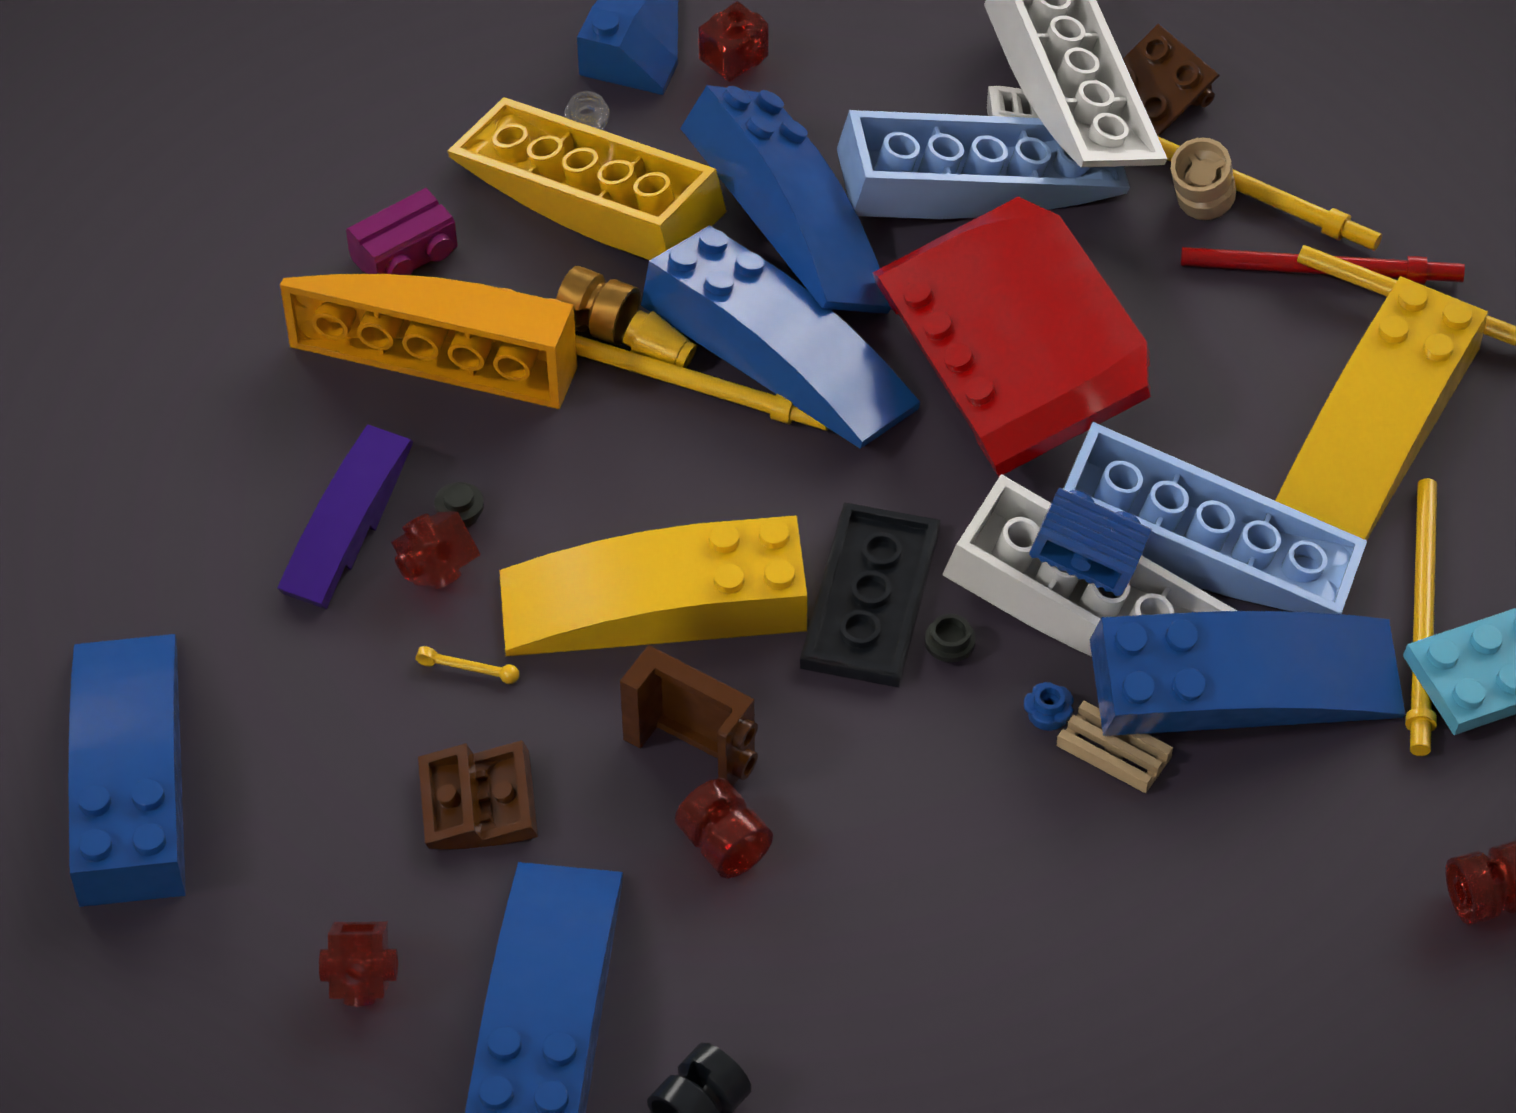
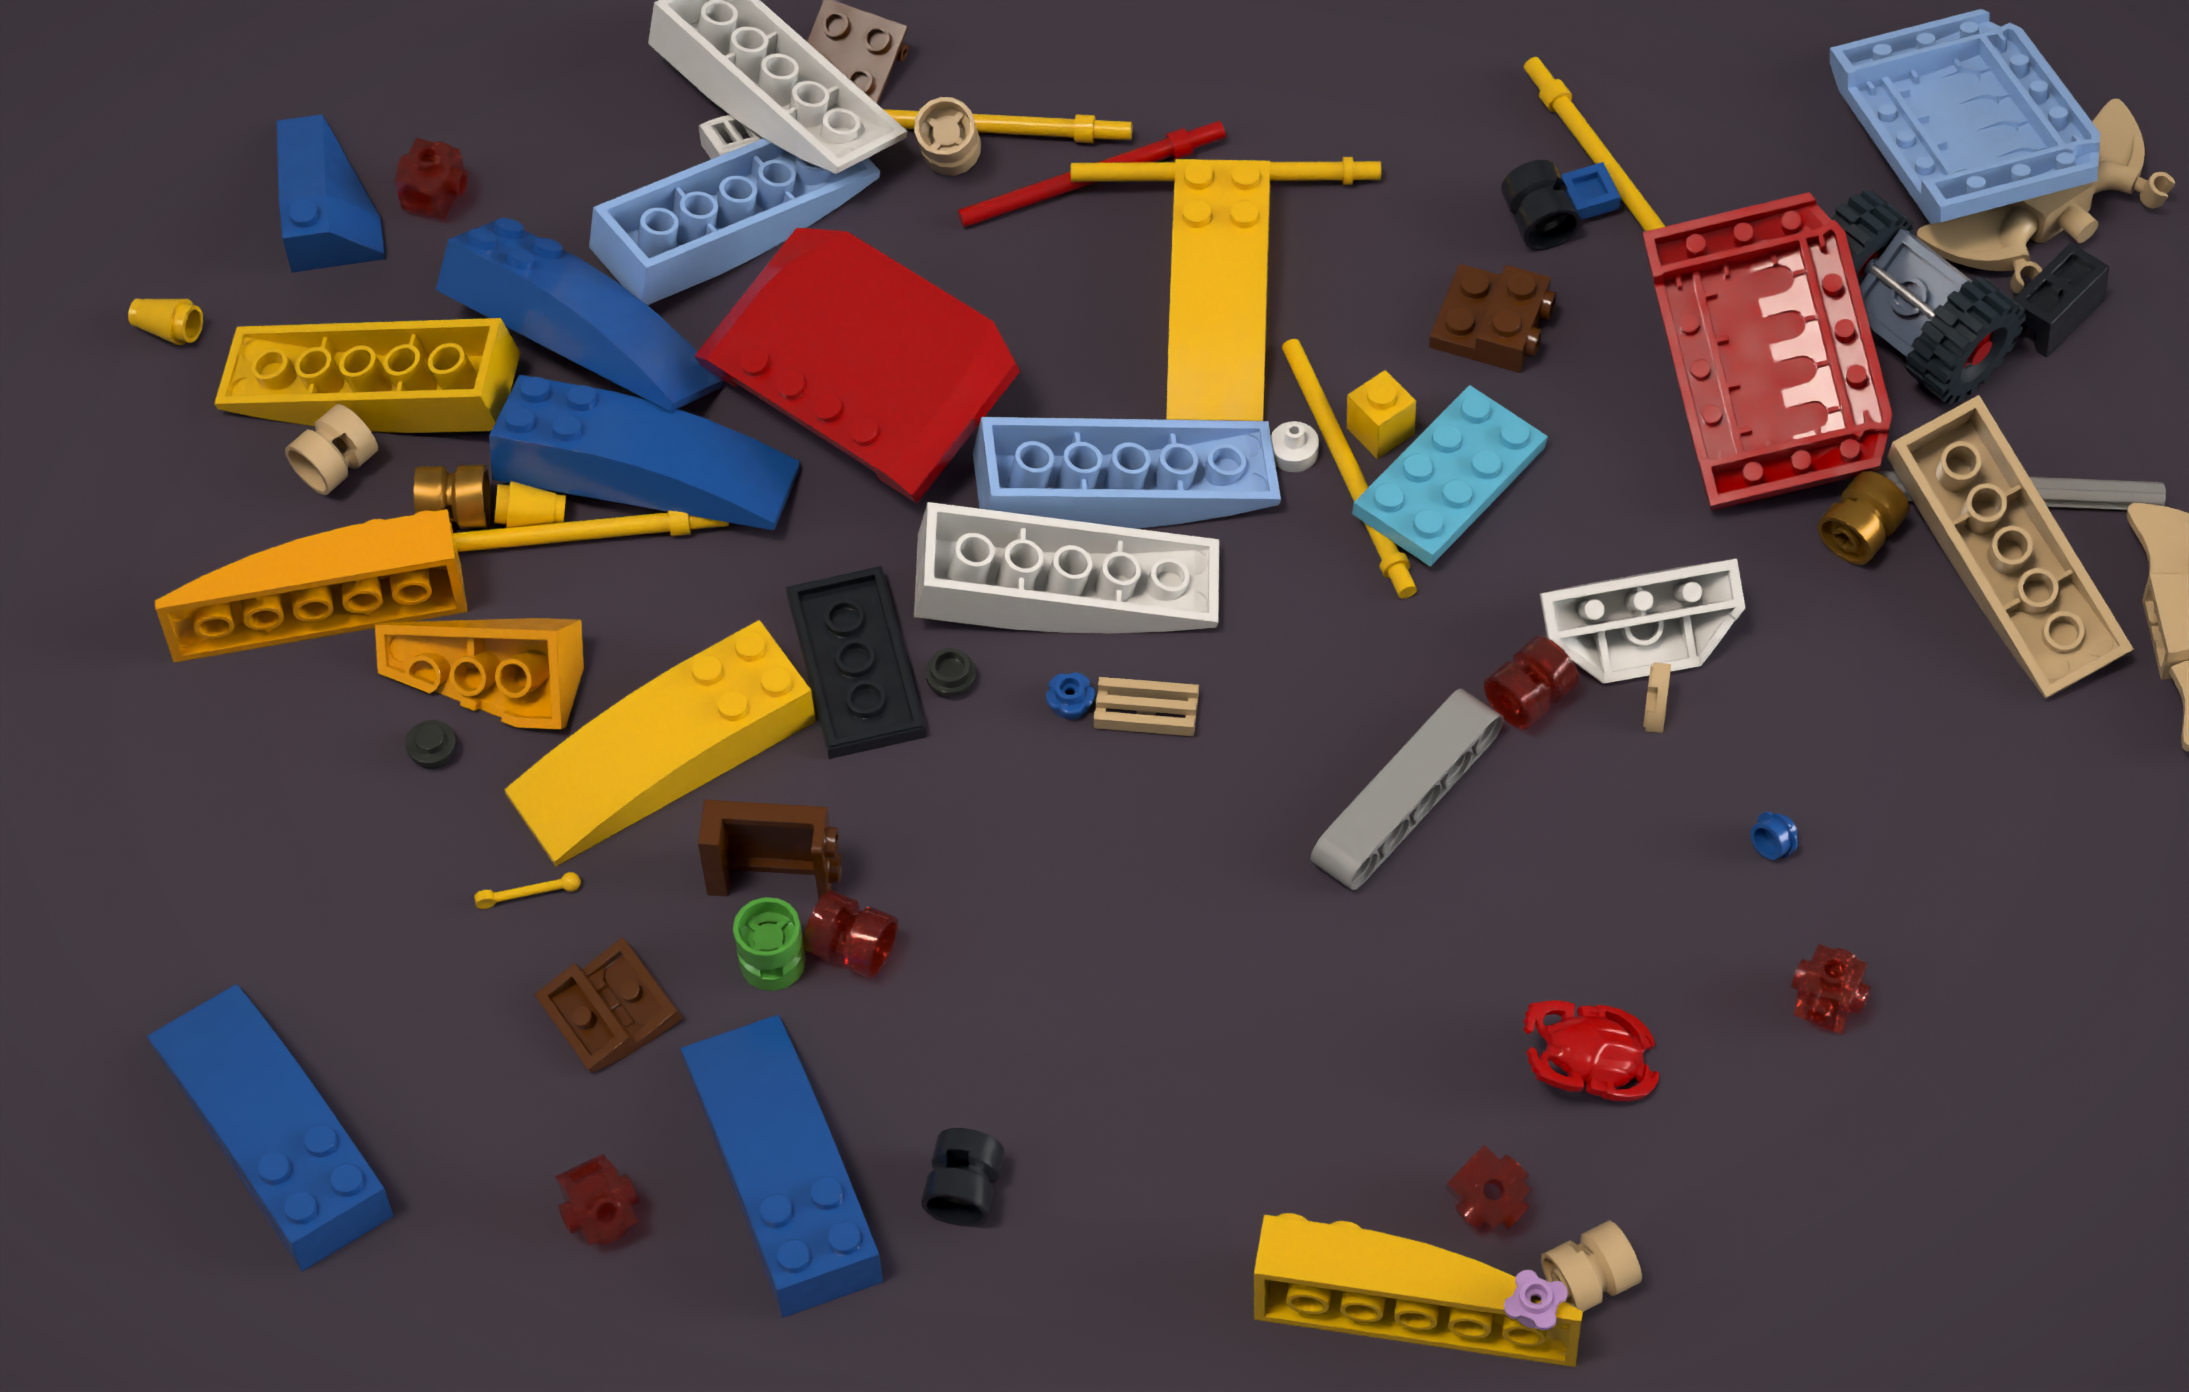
camera: 25 degrees left, 5 degrees up
dark purple slope [277,424,413,609] -> none
magenta brick [346,188,458,275] -> none
clear red brick [391,512,481,589] -> none
clear plate [564,91,610,130] -> none
blue brick [1029,487,1152,596] -> none
blue slope [1089,611,1406,736] -> none
none -> yellow cone [128,298,203,345]
none -> tan wheel [285,404,378,495]
none -> light orange wedge [375,618,584,729]
none -> bright green wheel [733,897,806,991]
none -> white tile [1271,421,1319,472]
none -> light grey beam [1310,688,1504,890]
none -> yellow brick [1346,370,1416,459]

